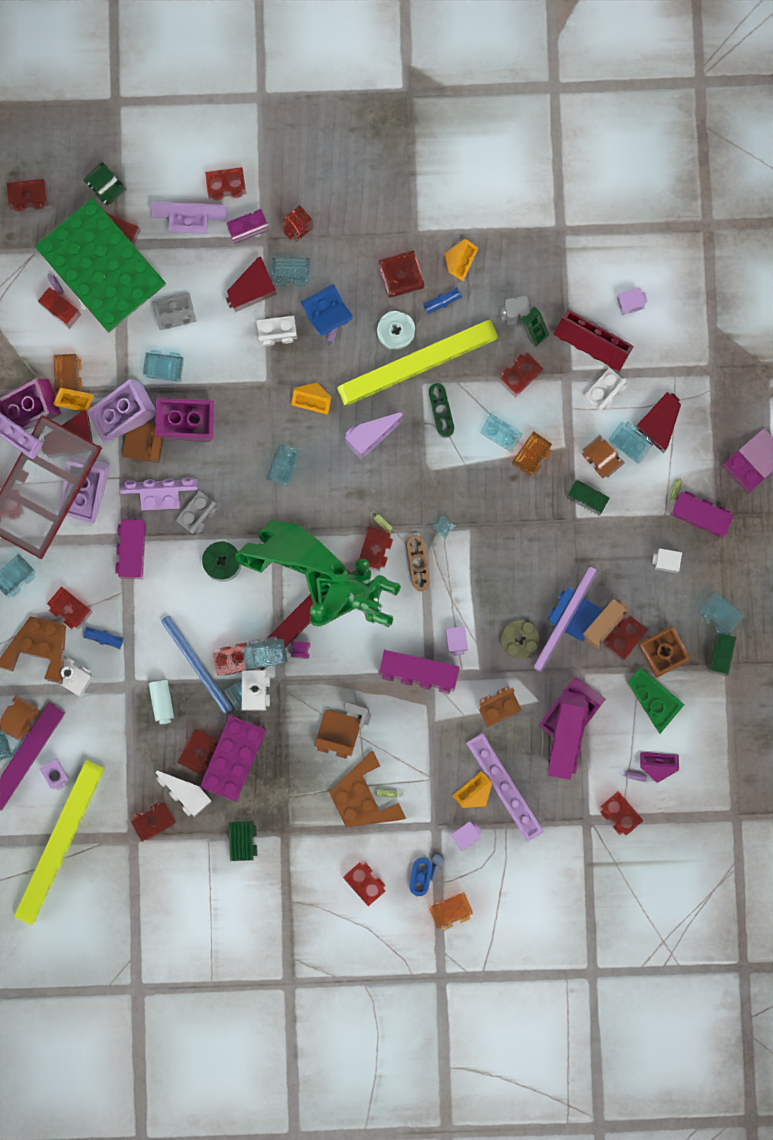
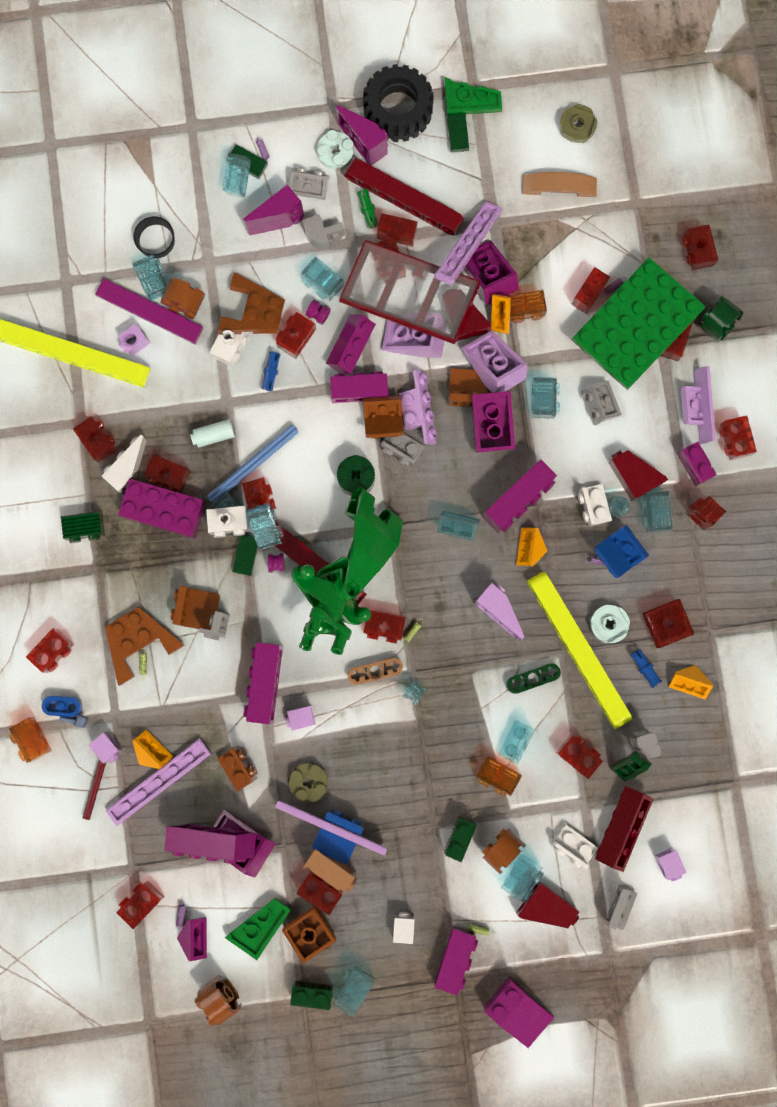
camera: 85 degrees right, 0 degrees up
none -> dark red bar [82,761,106,820]
none -> dark orange brick [194,975,242,1026]
none -> dark green tile [232,535,260,576]
none -> magenta wheel [305,299,331,325]
none -> magenta brick [325,314,376,374]
none -> dark orange bracket [363,396,404,439]
none -> magenta brick [482,459,557,533]
none -> light grey bracket [605,885,637,930]
none -> clear light blue wheel [608,496,630,517]

